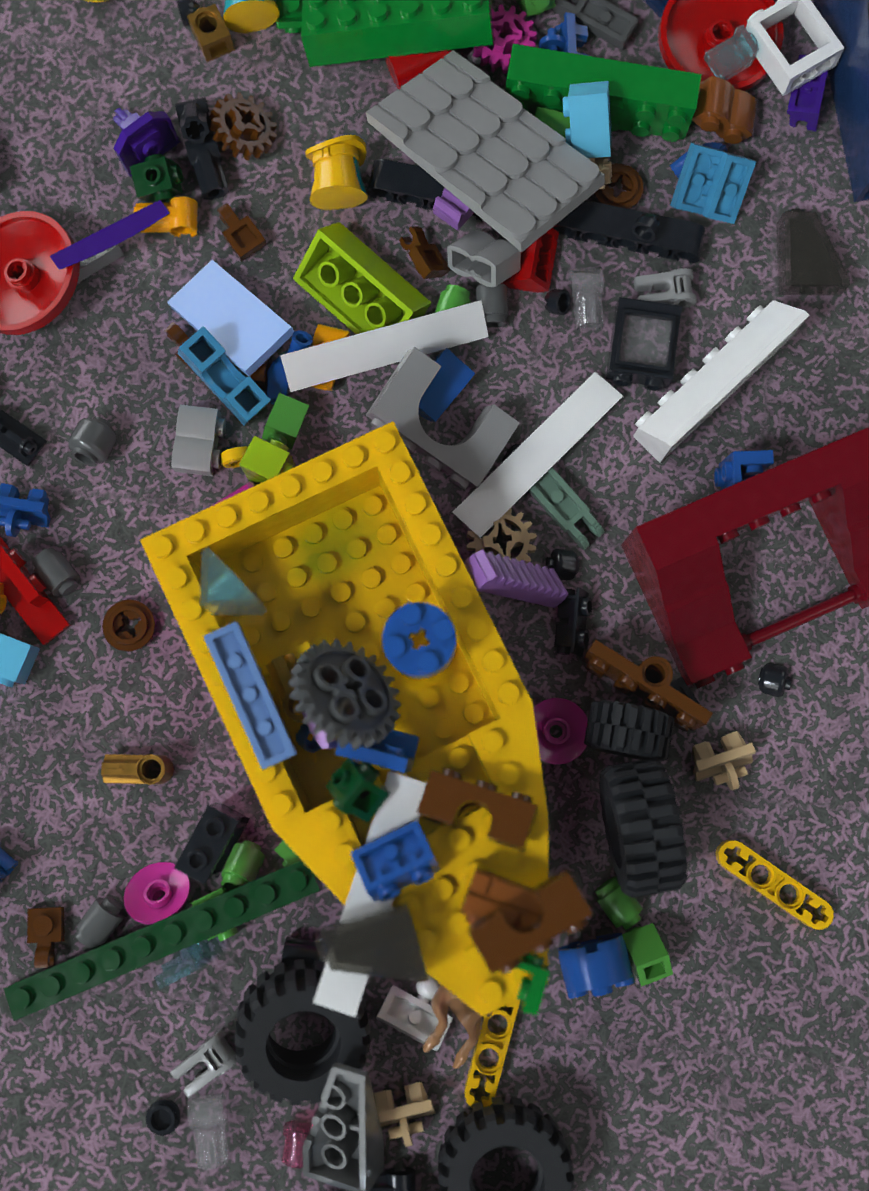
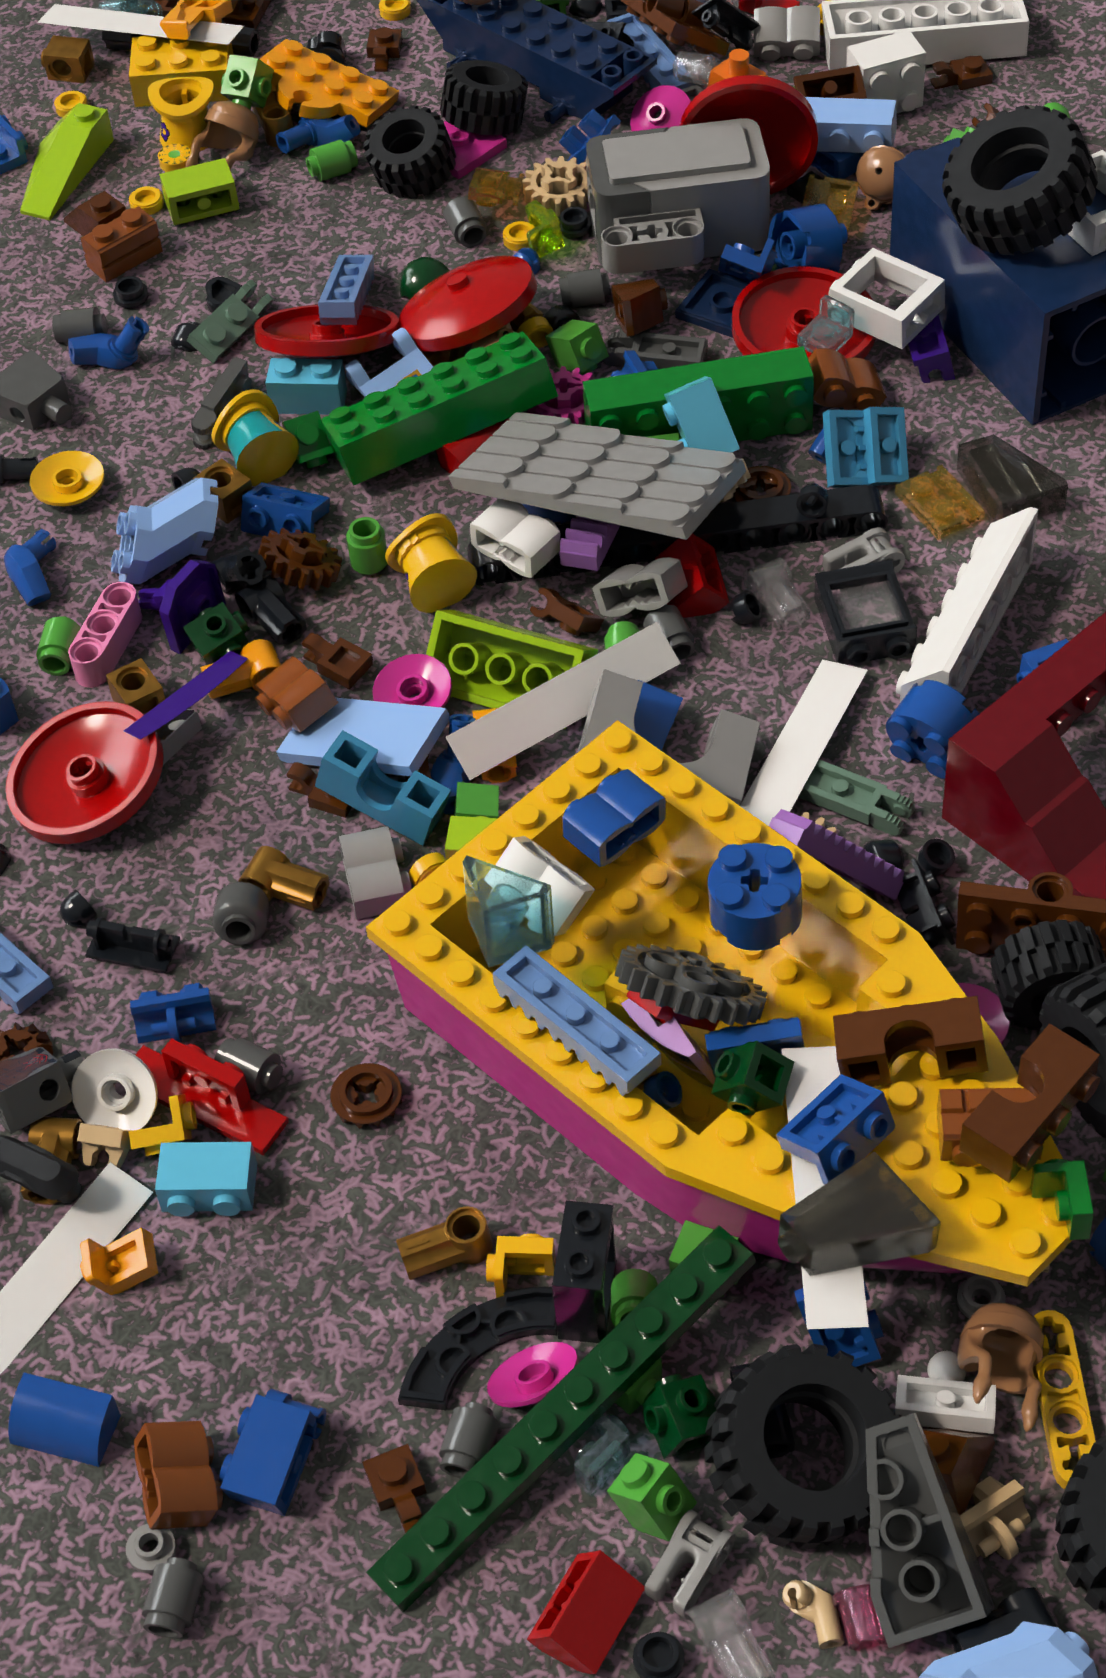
camera: 15 degrees left, 30 degrees down
none -> blue arm [4,529,56,606]
none -> bright green brick [36,616,81,676]
none -> bright pink beam [68,582,142,688]
none -> pearl gold brick [106,658,165,715]
none -> light blue brick [111,478,219,584]
none -> pearl gold piece [238,846,330,911]
none -> blue bracket [241,482,330,536]
none -> dark orange brick [254,656,339,733]
none -> bright green brick [346,517,388,575]
none -> dark pink dish [372,654,452,708]
none -> black tile [398,1286,557,1411]
none -> white brick [470,498,560,578]
none -> white brick [484,836,595,937]
none -> yellow bracket [486,1233,556,1298]
none -> red brick [527,1550,645,1674]
none -> blue brick [562,769,666,867]
none -> bright green brick [607,1453,697,1541]
none -> dark green brick [642,1374,716,1459]
none -> tan arm [782,1580,845,1649]
none -> blue brick [886,680,979,779]
none -> clear yellow plate [895,464,985,540]
none -> black hinge [917,839,955,876]
none -> reddish brown slope [923,1429,995,1516]

